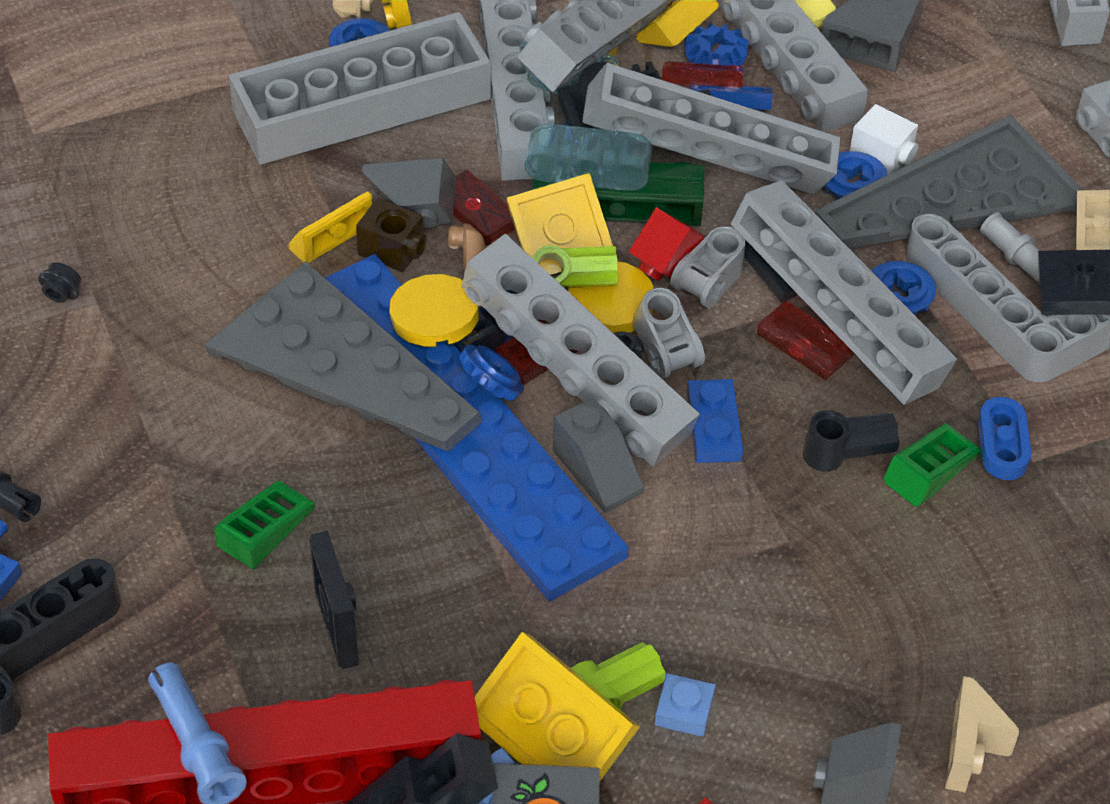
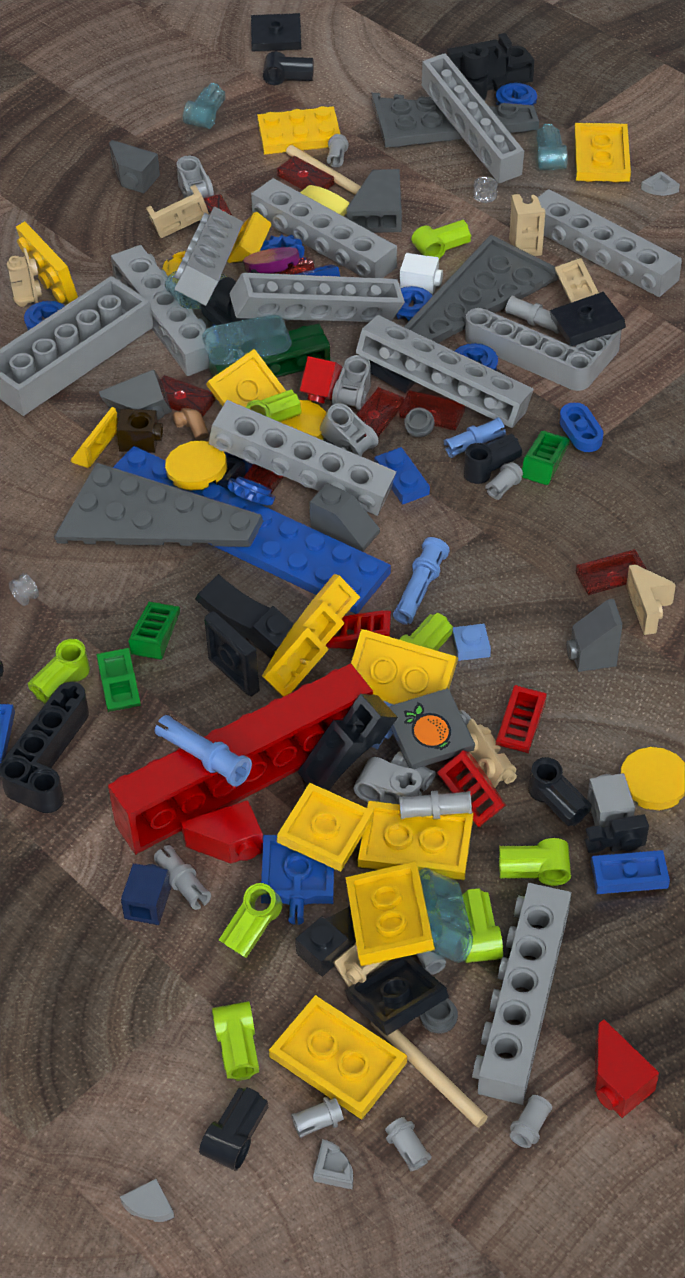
camera: 20 degrees left, 0 degrees up
none -> clear bush [9,573,39,606]
none -> lime piece [28,639,90,704]
none -> green slope [96,648,141,712]
none -> black slope [195,574,294,658]
none -> magenta tile [243,247,300,274]
none -> yellow slope [262,574,360,697]
none -> red slope [325,611,391,649]
none -> clear red tile [356,387,404,437]
none -> medium blue pin [393,537,450,624]
none -> dark grey plate [404,408,435,437]
none -> lime piece [411,220,471,259]
none -> medium blue pin [444,417,506,458]
none -> clear bush [473,177,498,203]
none -> light grey pin [485,462,523,500]
none -> tan hinge [509,194,545,256]
none -> clear red tile [576,549,647,595]

